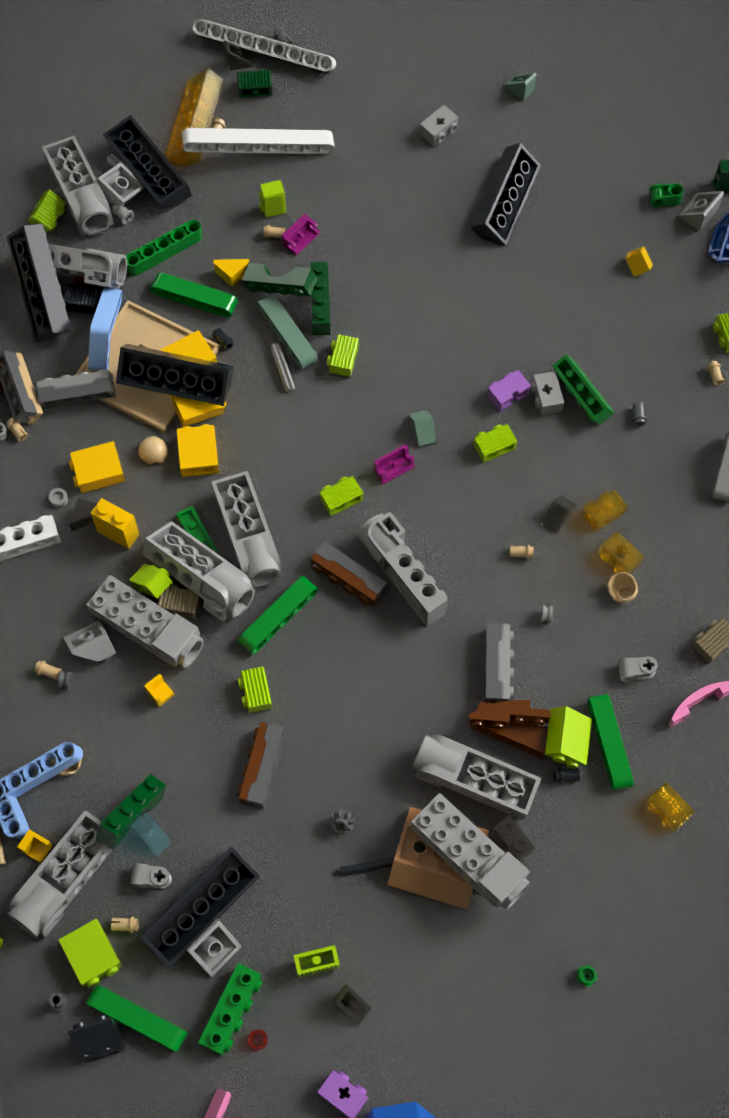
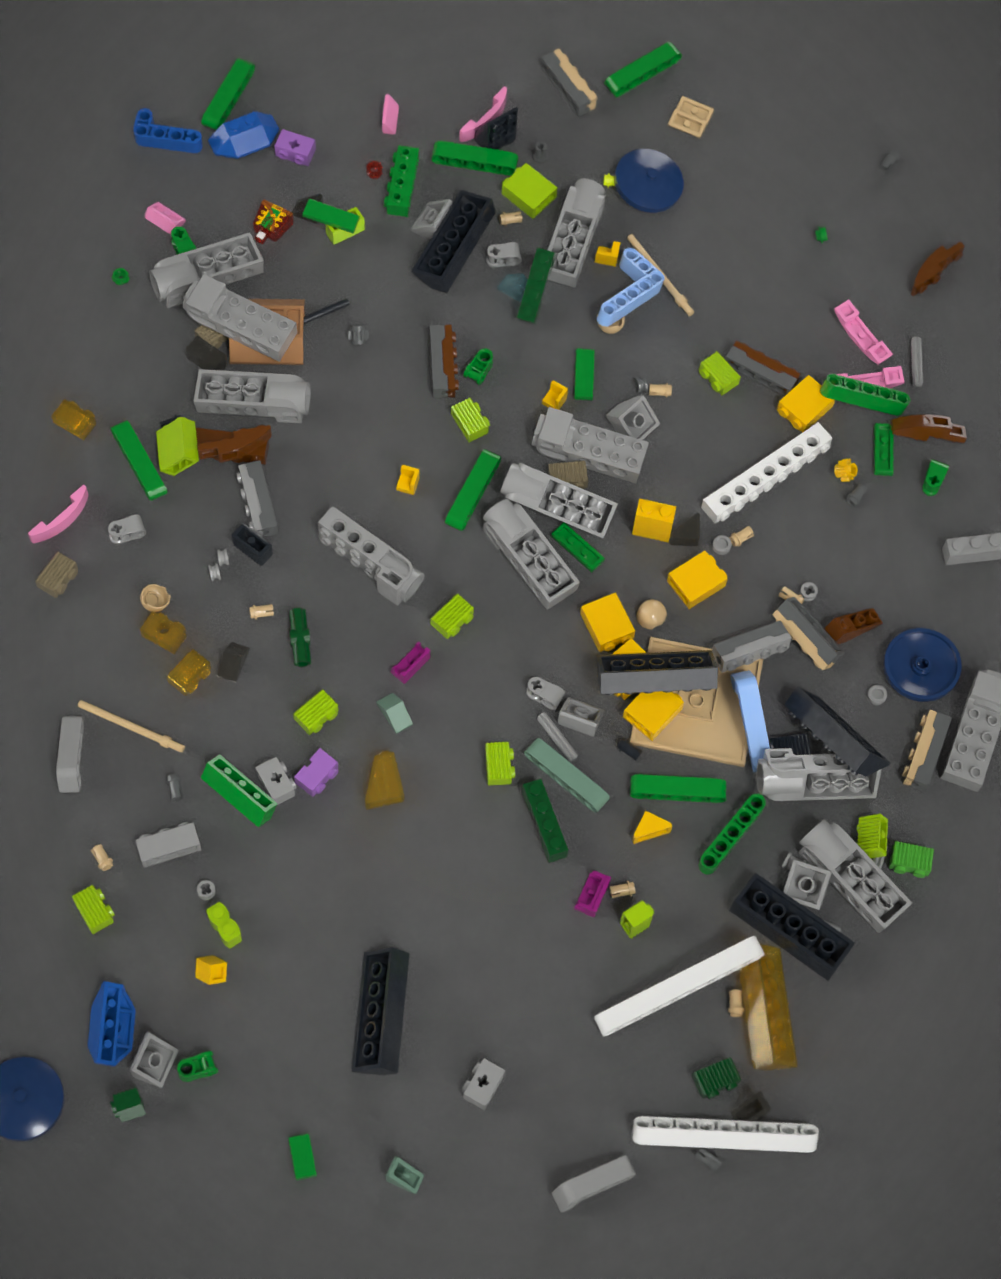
camera: 160 degrees right, 0 degrees up
lime brick [129,564,172,598] -> none
dark green arch [242,263,318,297] -> none
piece [311,541,387,607] -> none
none -> tan bar [78,700,185,753]
none -> light grey brick [135,822,201,868]
none -> bright pink slope [145,202,186,235]
none -> light grey brick [149,232,264,308]
none -> green piece [171,226,196,255]
none -> light grey bush [197,880,216,900]
none -> lime brick [207,902,242,948]
none -> light grey bush [208,563,221,581]
none -> black brick [232,523,273,566]
none -> torso [253,199,294,244]
none -> dark green piece [289,608,311,667]
none -> green tile [289,1134,317,1180]
none -> green tile [303,199,360,234]
none -> clear yellow slope [365,751,405,810]
none -> yellow panel [396,465,420,495]
none -> bright pink slope [459,86,507,142]
none -> green piece [463,348,493,385]
none -> light grey piece [526,677,565,710]
none -> light grey beam [551,1155,636,1213]
none -> light grey slope [558,697,604,737]
none -> green tile [574,348,595,400]
none -> tan pin [729,526,754,547]
none -> bright green brick [889,841,934,878]

